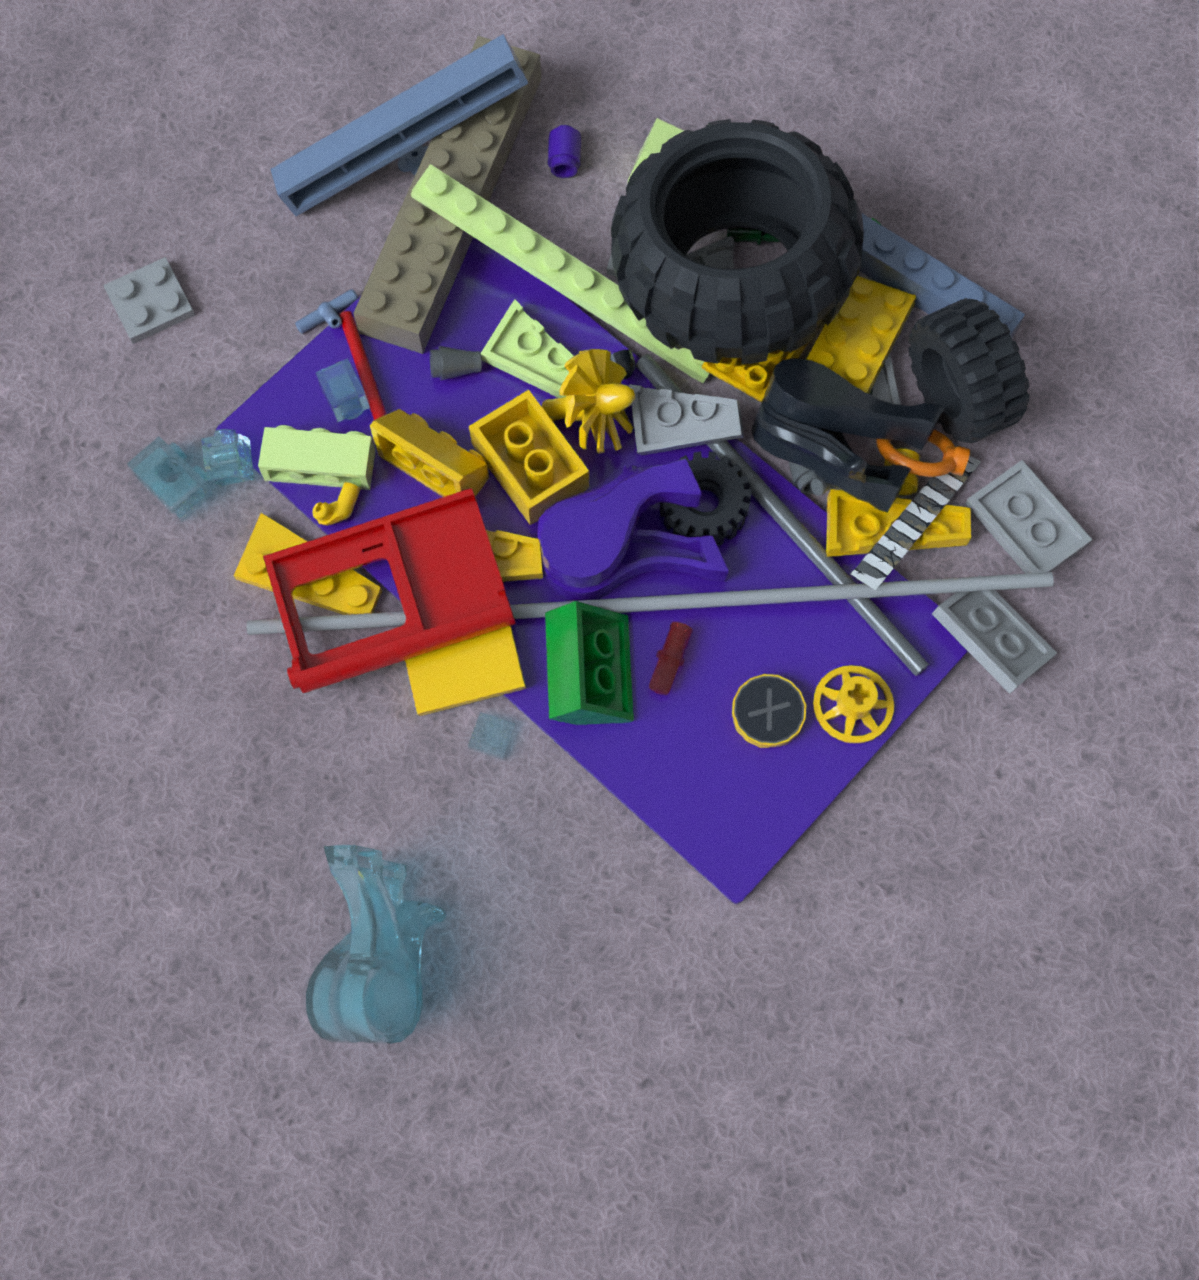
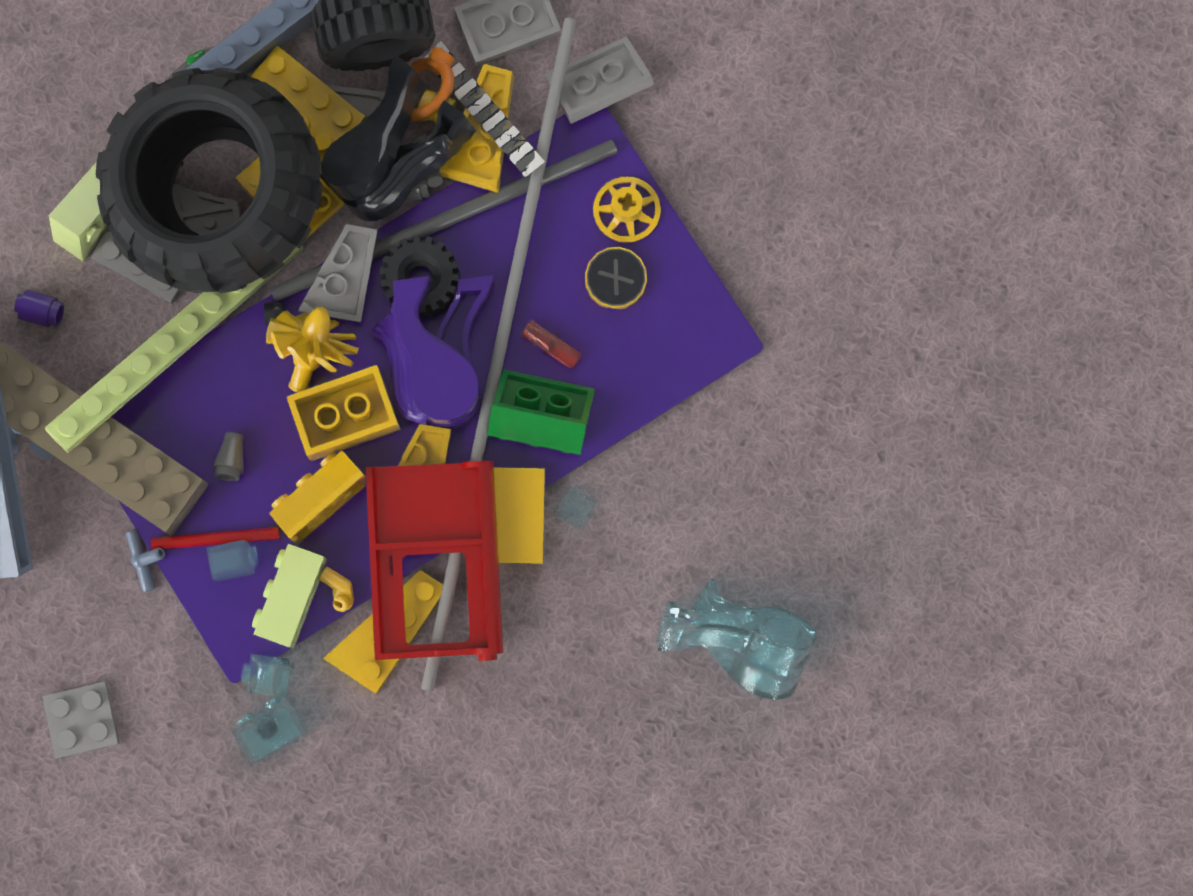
camera: 80 degrees left, 10 degrees up
yellowish green wing [481,299,574,398] -> none

